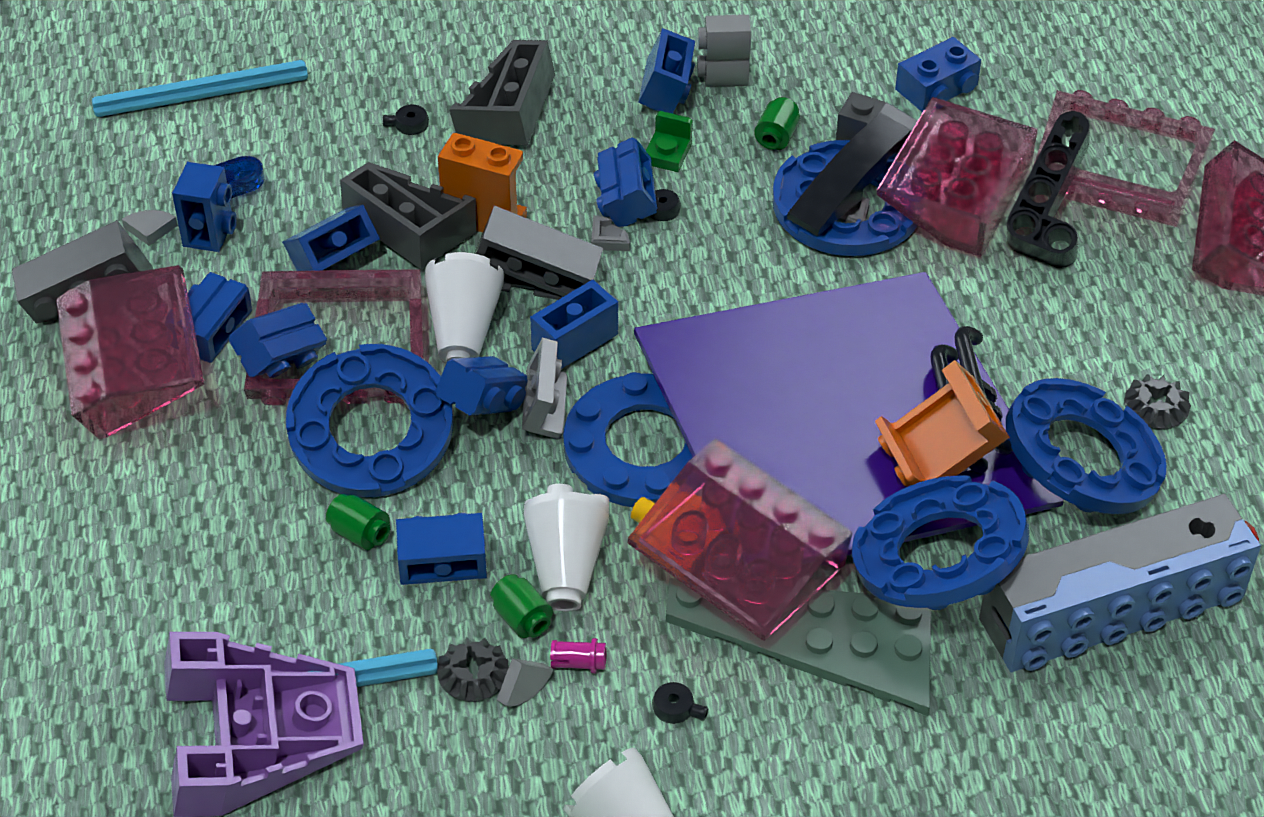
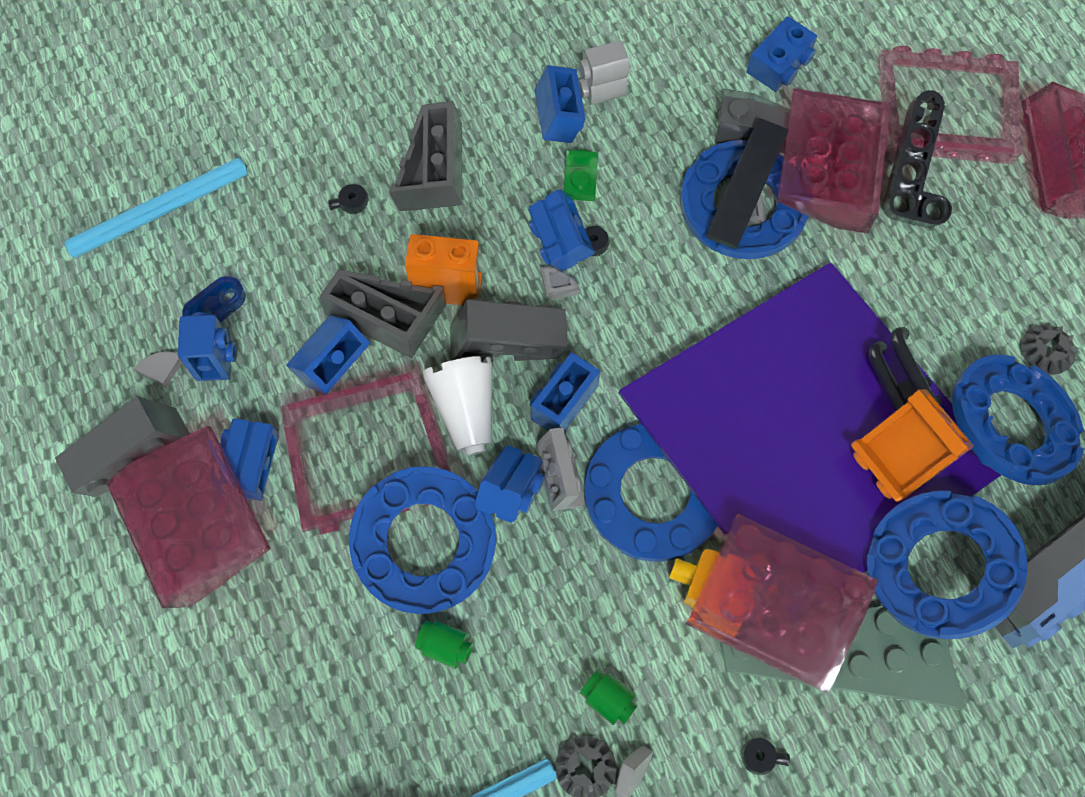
camera: 15 degrees left, 20 degrees up
blue brick [229,303,327,379] -> none
blue brick [396,513,487,585] -> none
white cone [524,484,609,611] -> none
dark pink pin [550,638,607,674] -> none
green brick [754,97,800,150] -> none

